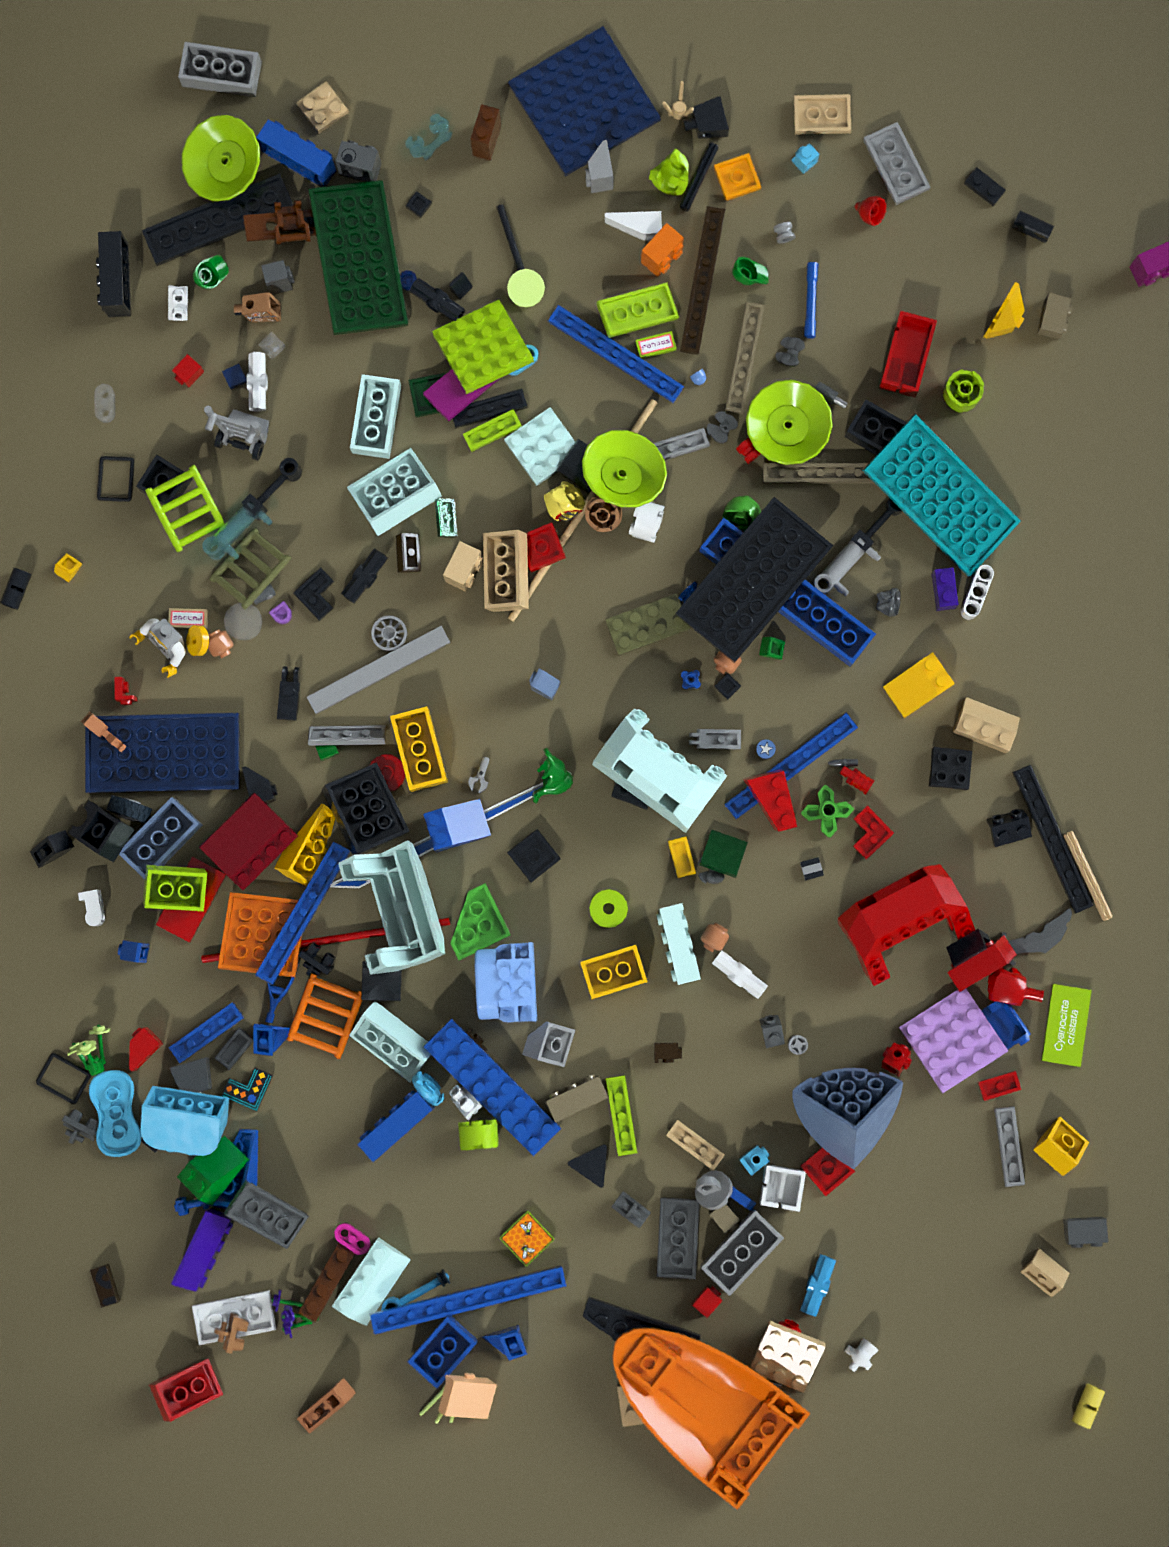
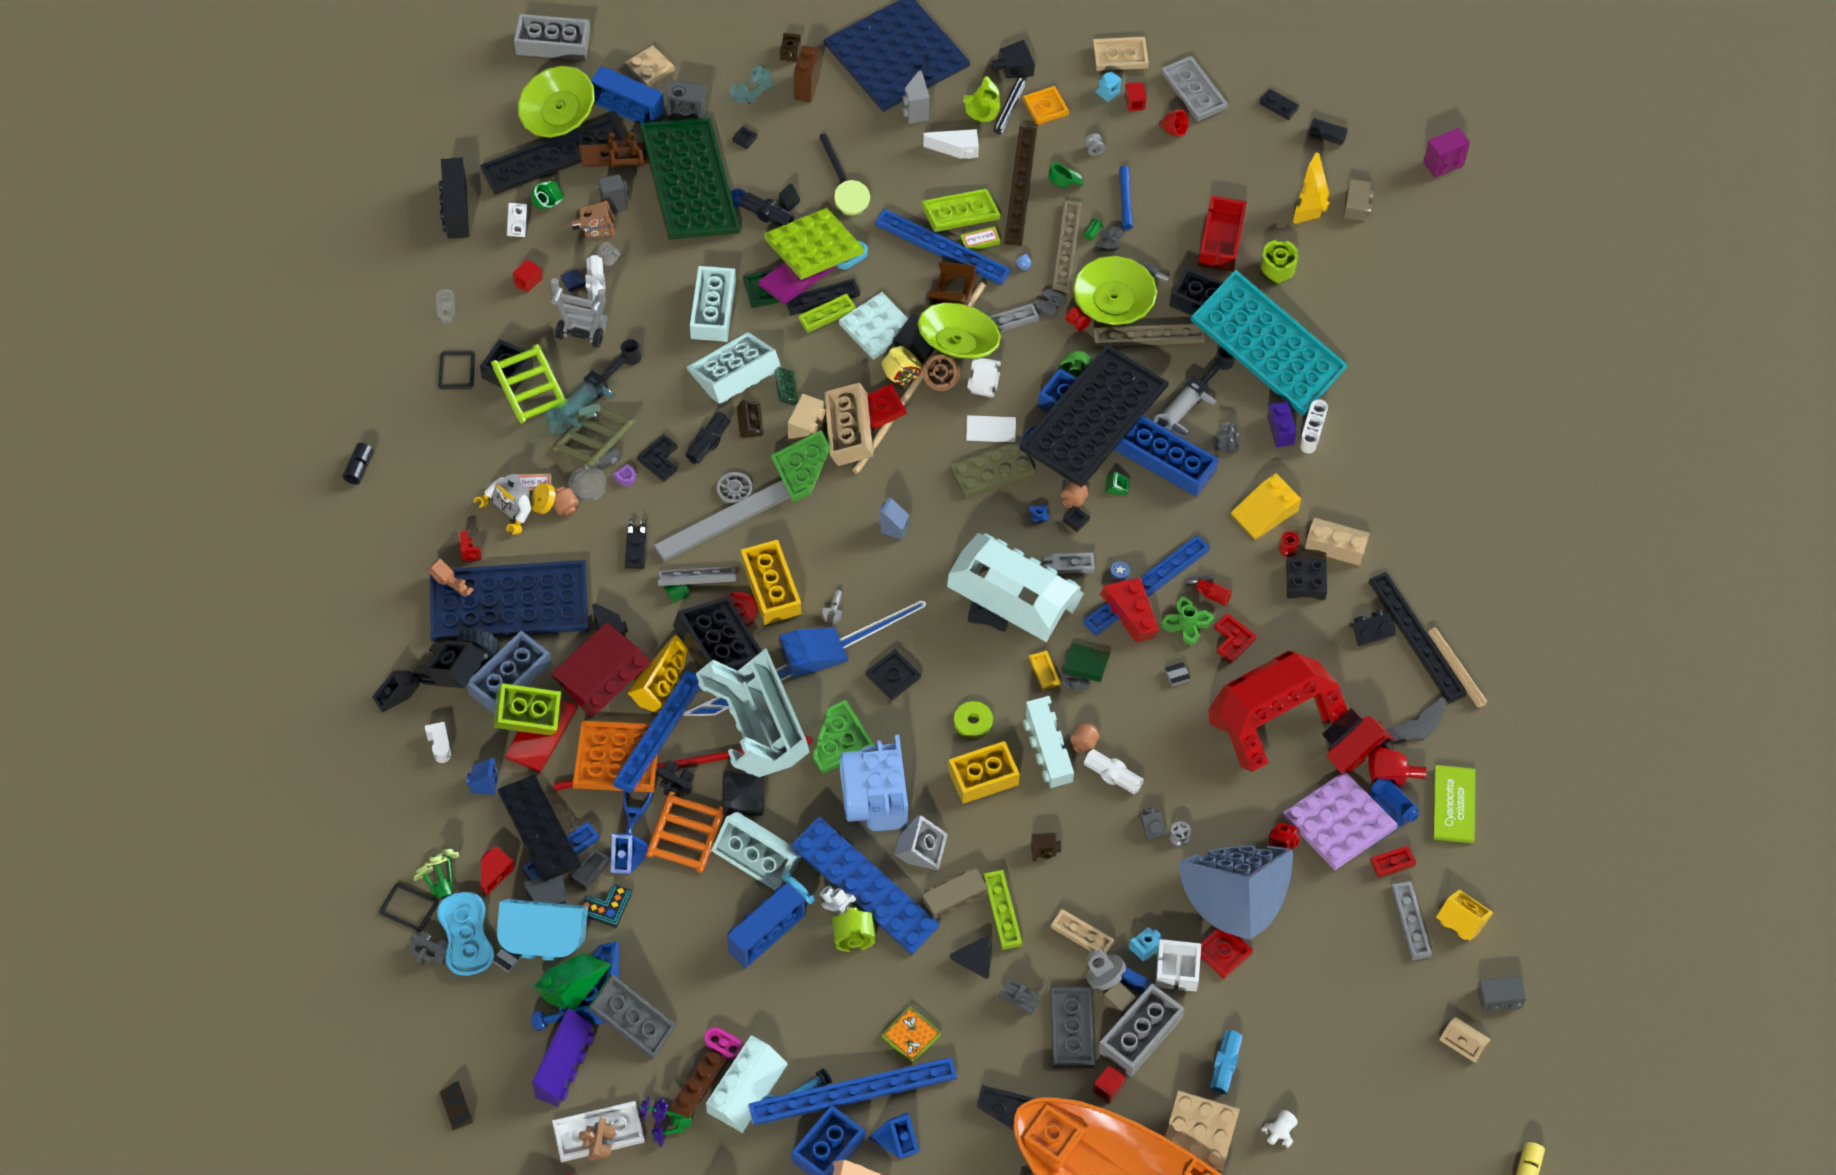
camera: 10 degrees left, 25 degrees down
yellow slope [54,553,82,582] -> none
green piece [532,748,573,804] -> none
orange brick [641,223,684,277] -> none
tan plant [662,81,694,120] -> none
none -> black plate [497,774,581,882]
none -> sand green plate [578,404,601,419]
none -> bright green plate [771,430,830,503]
none -> dark brown brick [780,33,801,62]
none -> reddish brown panel [928,262,978,306]
none -> white sticker [966,415,1016,442]
none -> green piece [1084,219,1103,241]
none -> red brick [1124,82,1147,112]
none -> red wheel [1279,531,1300,557]

